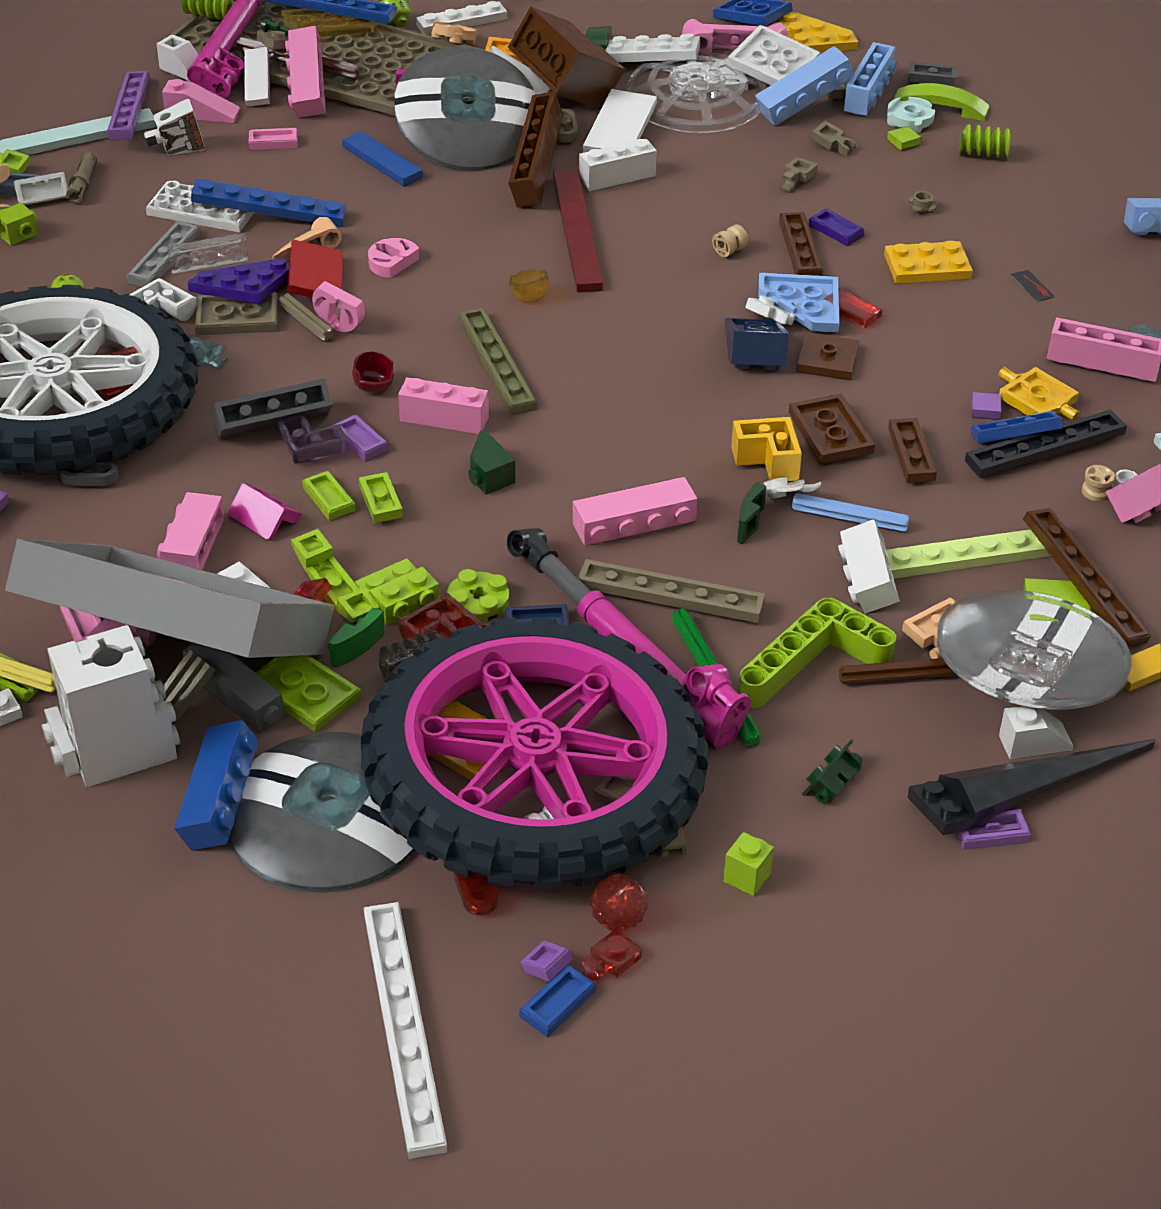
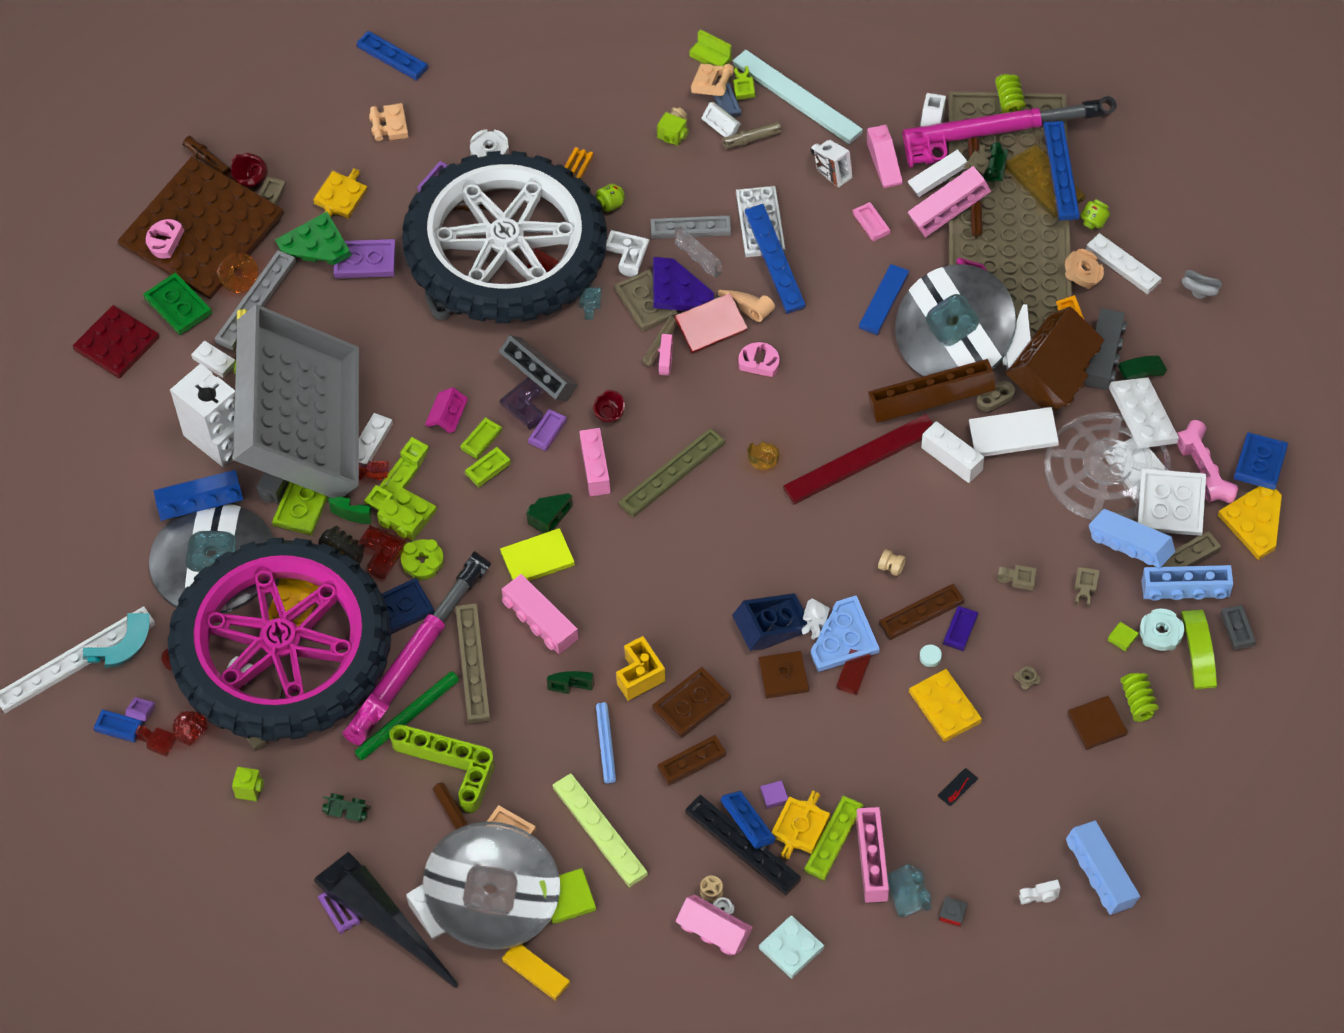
camera: 70 degrees right, 15 degrees up
medium lavender tile [107,71,150,140] -> none
bright pink brick [157,492,225,570] -> none
white plate [764,477,821,499] -> none
white brick [838,519,900,614] -> none
reddish brown tile [1023,508,1151,648] -> none
none -> teal arch [83,613,149,668]
none -> neon yellow tile [500,528,575,581]
none -> lime tile [804,795,863,881]
none -> light aqua tile [919,645,942,667]
none -> reddish brown tile [1068,696,1128,750]

